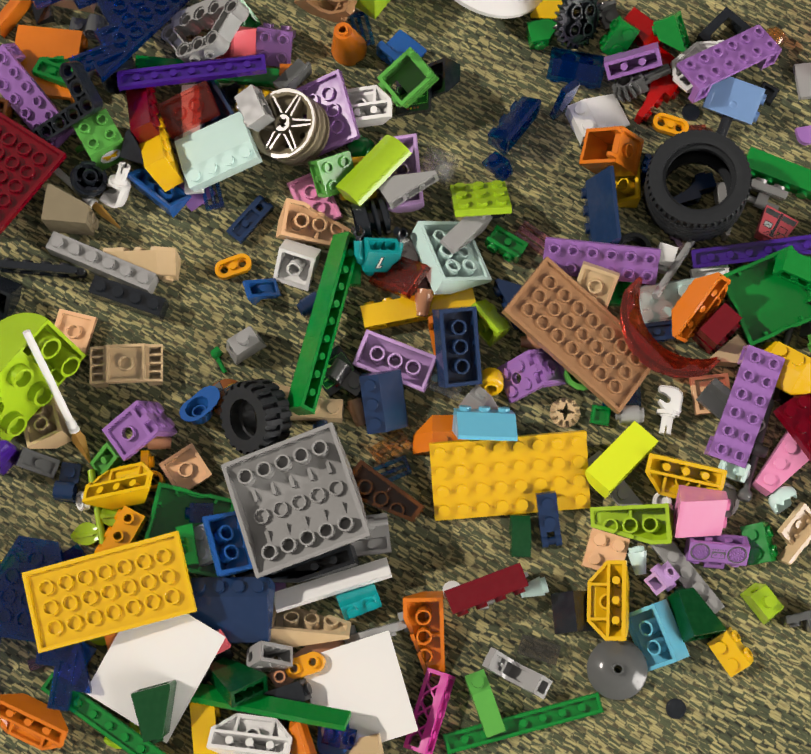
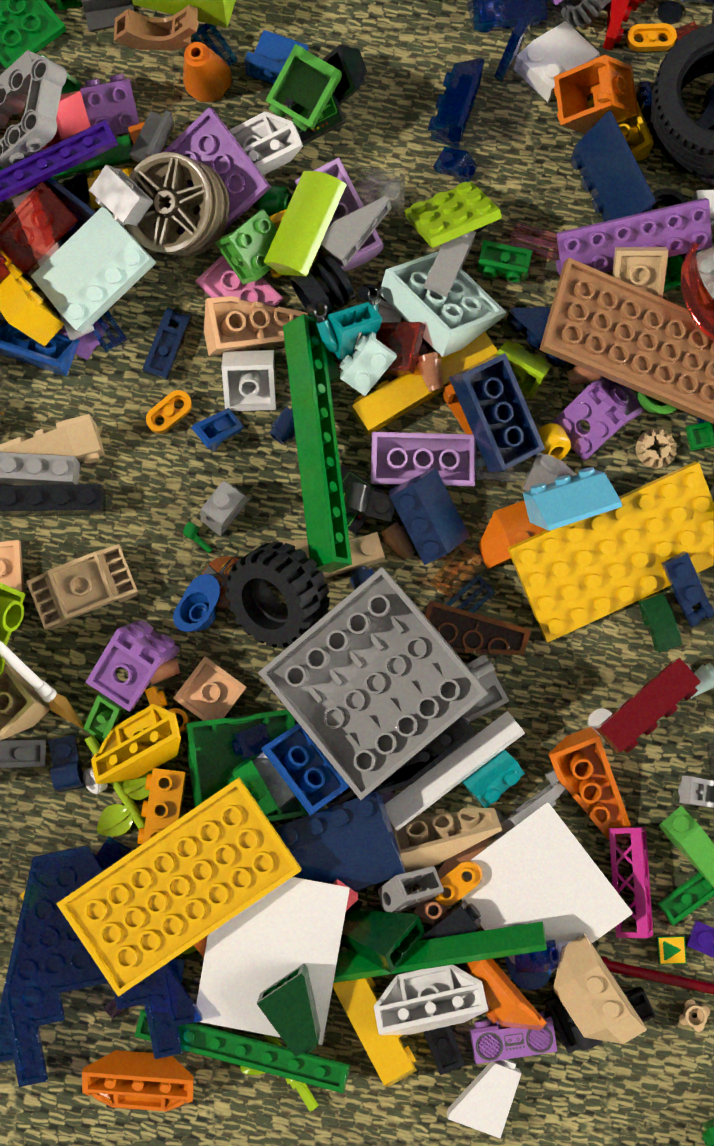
camera: 20 degrees left, 5 degrees up
none -> light aqua bracket [339,331,397,396]

